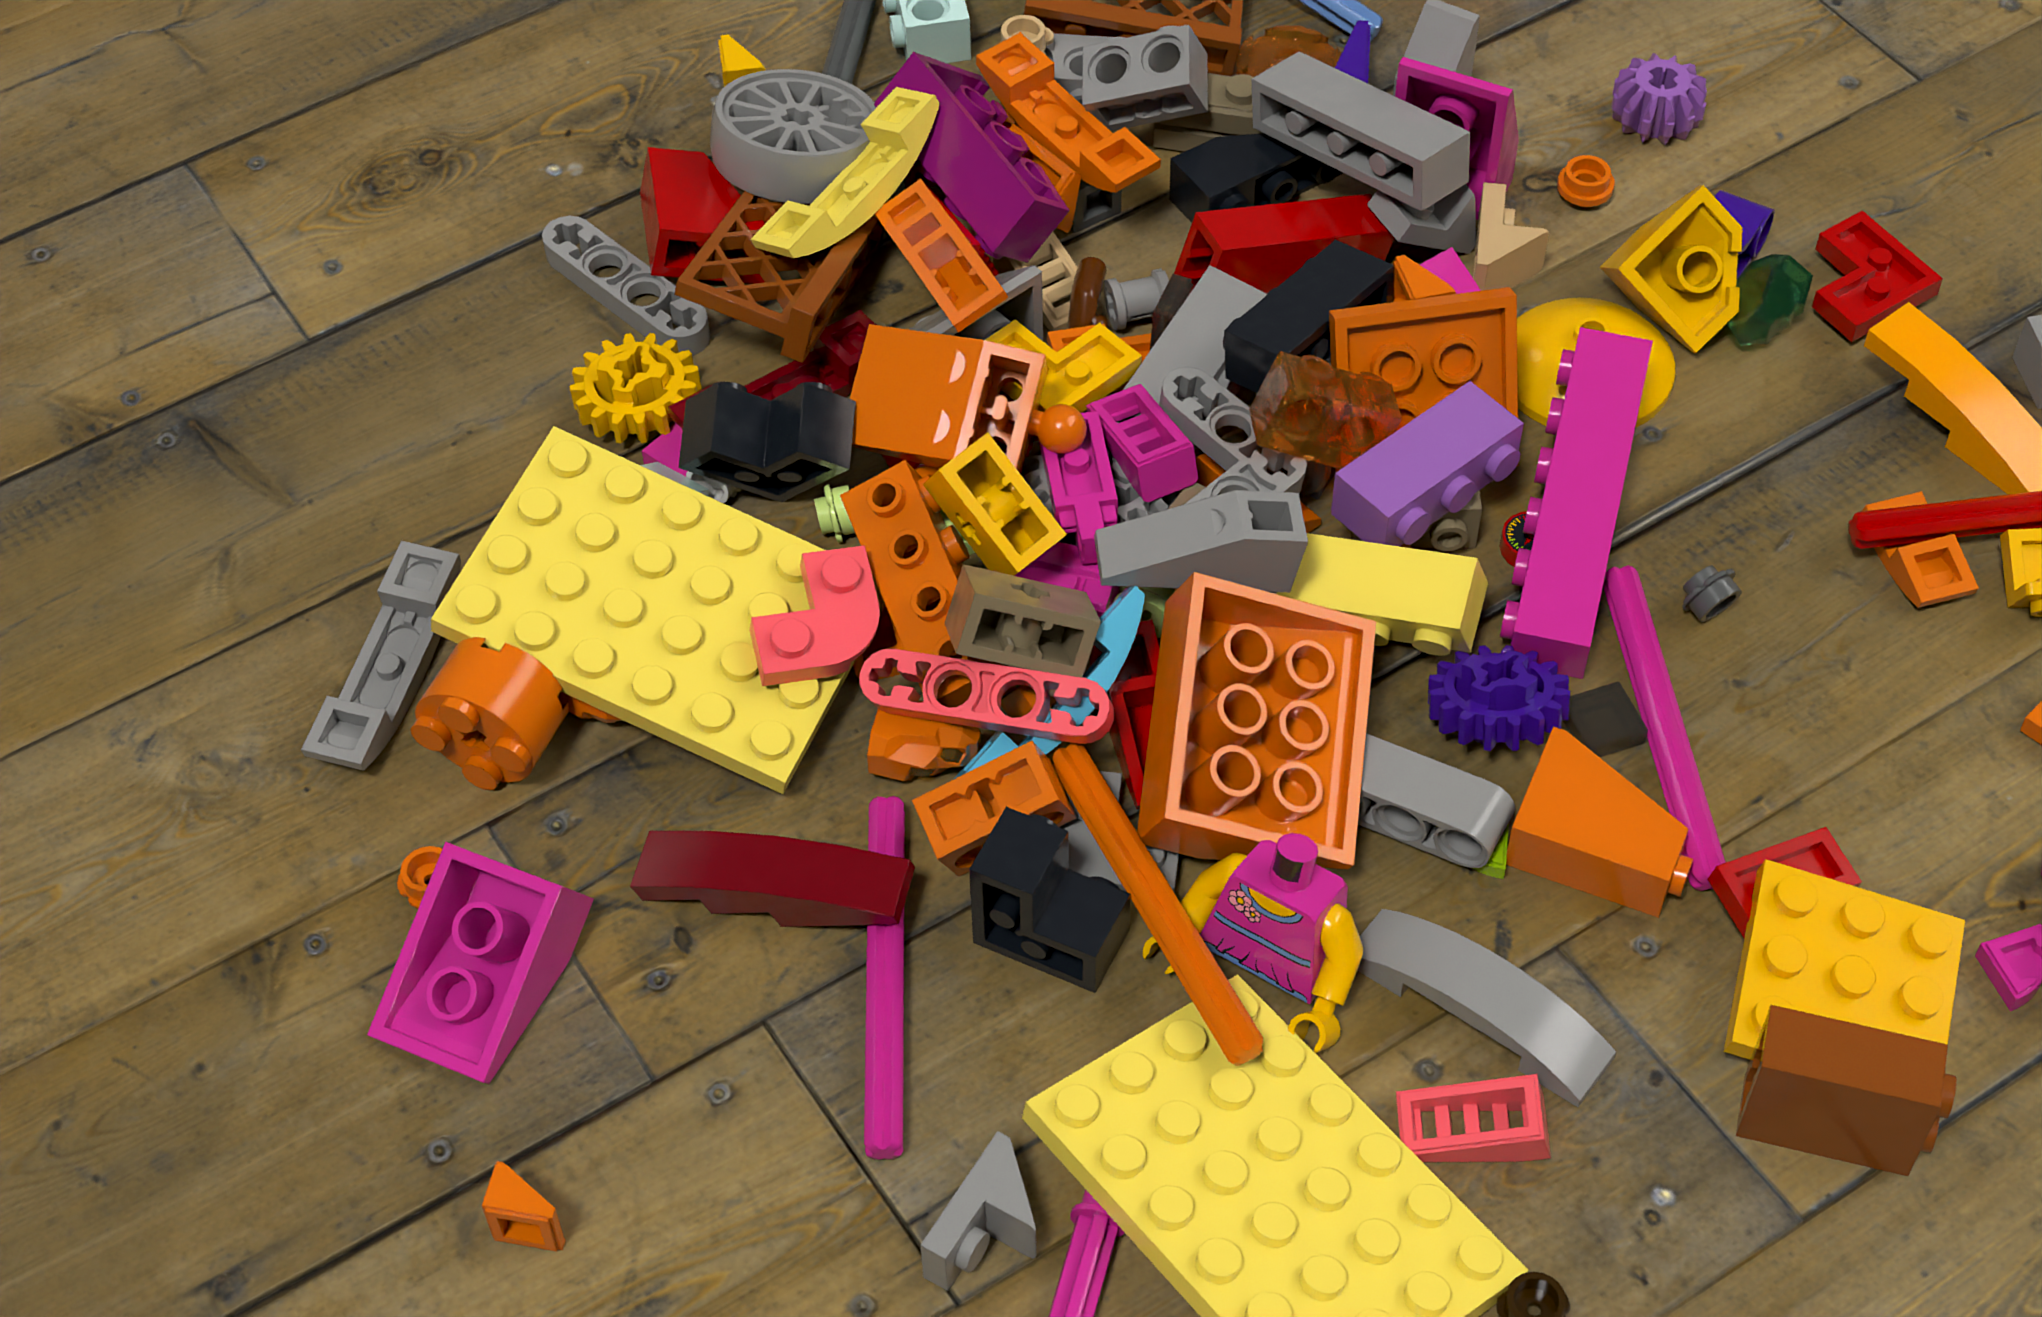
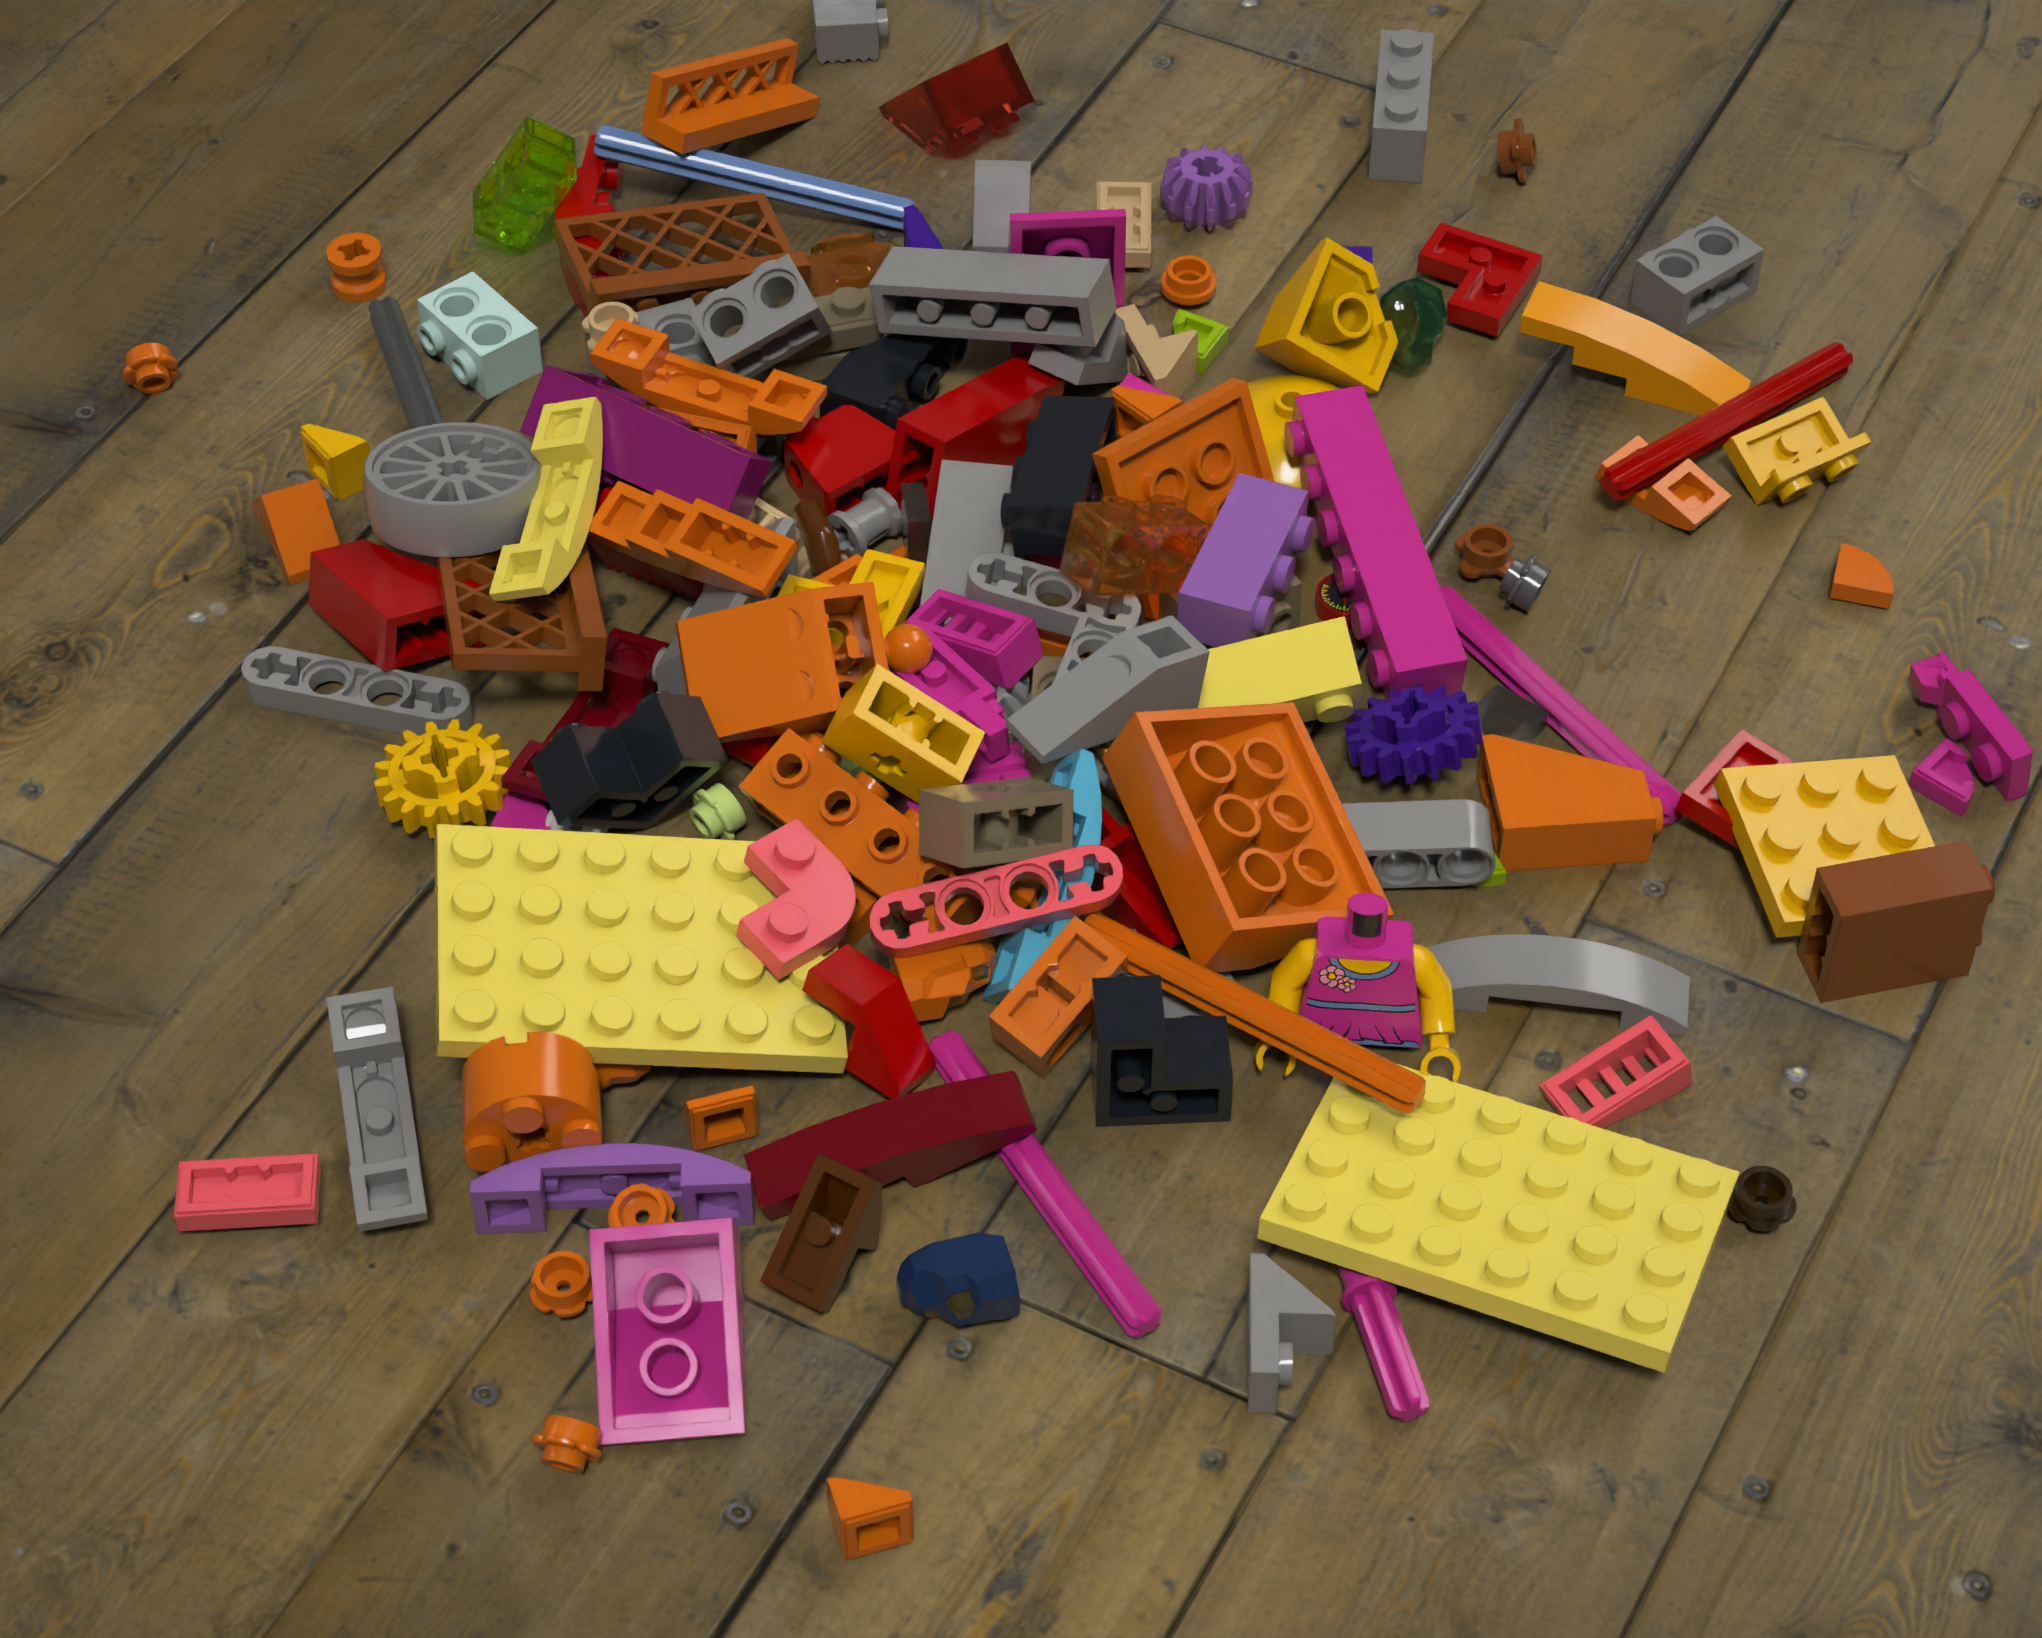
camera: 30 degrees left, 5 degrees down
none -> coral plate [174,1153,321,1232]
none -> orange slope [252,478,340,584]
none -> medium lavender slope [470,1143,754,1234]
none -> orange plate [532,1415,602,1473]
none -> orange plate [608,1183,676,1228]
none -> orange slope [682,1085,759,1151]
none -> reddish brown slope [760,1153,882,1312]
none -> red torso [783,405,896,516]
none -> red slope [802,944,936,1099]
none -> dark blue rock [896,1233,1020,1326]
none -> tan plate [1096,182,1151,268]
none -> lime tile [1173,309,1229,374]
none -> light grey brick [1368,29,1434,183]
none -> dark orange plate [1455,524,1514,579]
none -> dark orange plate [1497,118,1538,184]

